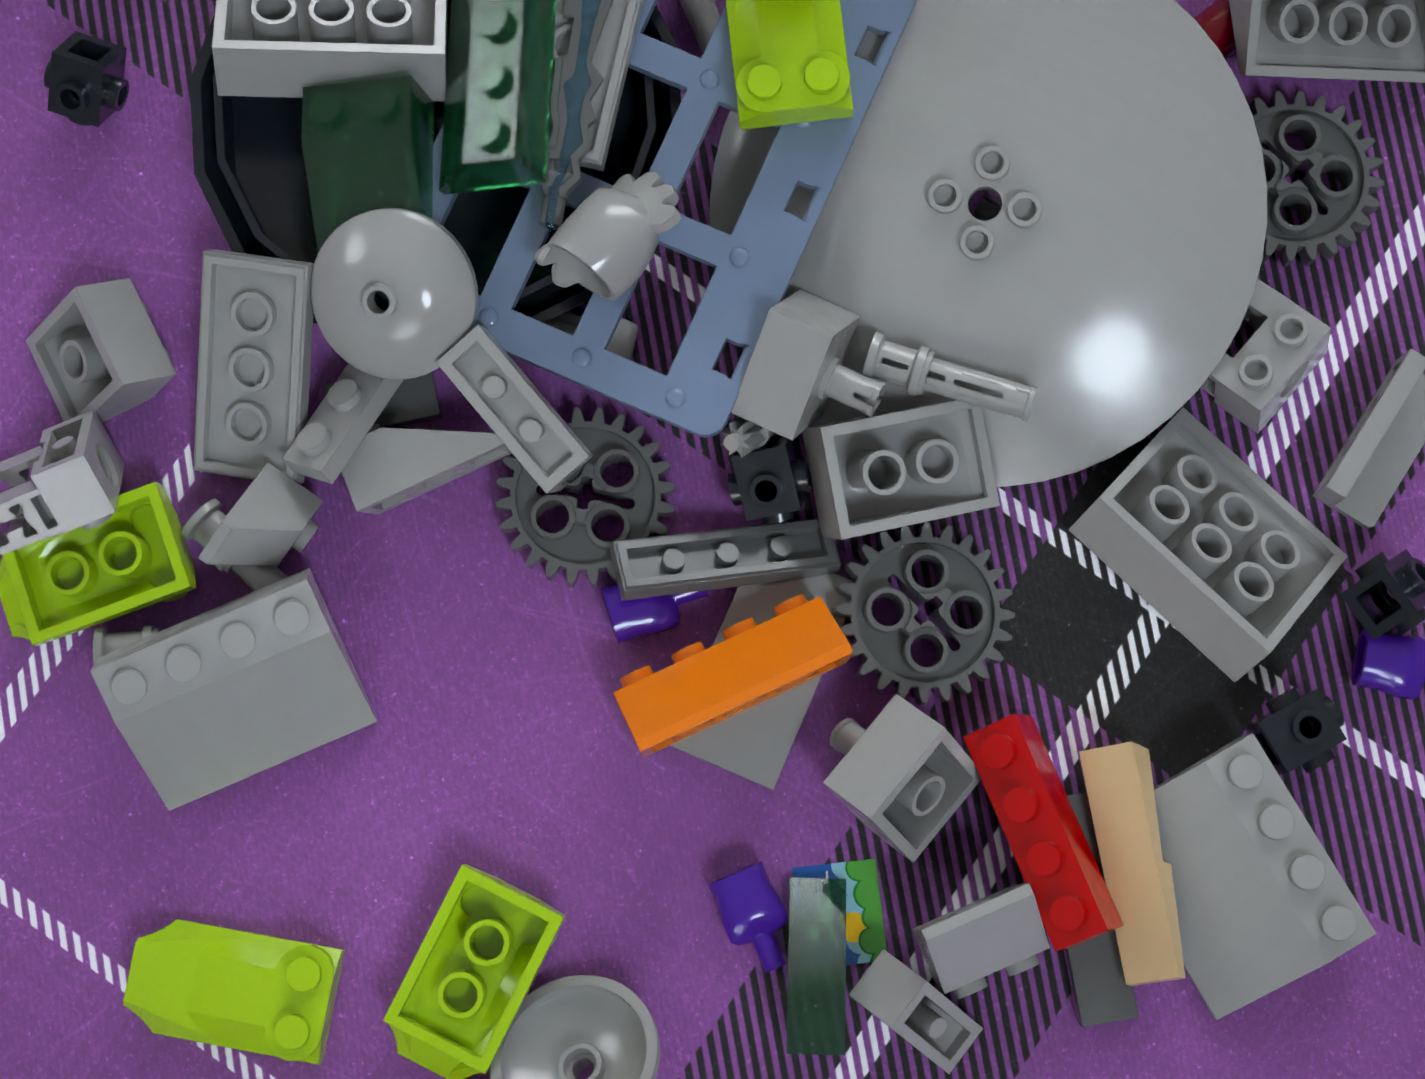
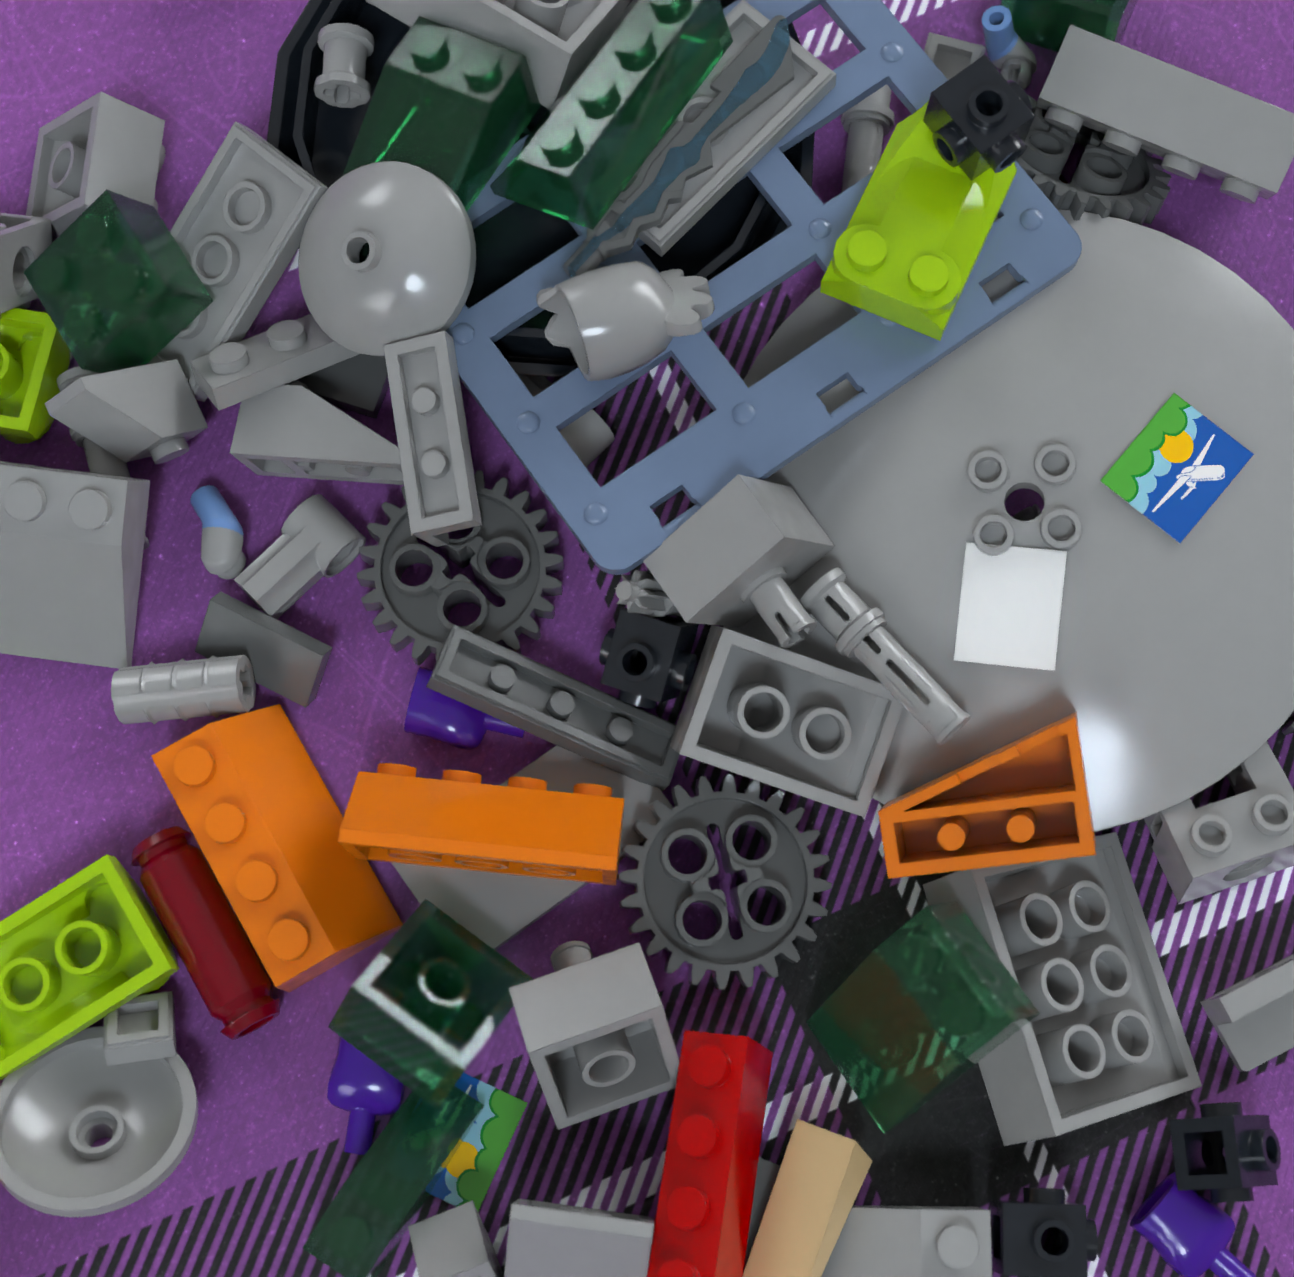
camera: 30 degrees right, 5 degrees down
none -> clear green brick [23,189,213,373]
none -> light grey tile [103,991,176,1066]
none -> light grey axle [111,655,256,725]
none -> dark red axle [131,826,281,1040]
none -> orange slope [151,704,404,993]
none -> arm [190,485,246,580]
none -> dark grey tile [195,591,333,708]
none -> light grey piece [234,494,366,619]
none -> light grey bush [314,23,375,108]
none -> clear green brick [328,899,533,1110]
none -> clear green slope [806,902,1040,1134]
none -> orange wedge [878,711,1096,879]
none -> white sticker [954,542,1067,671]
none -> sticker [1100,393,1254,543]

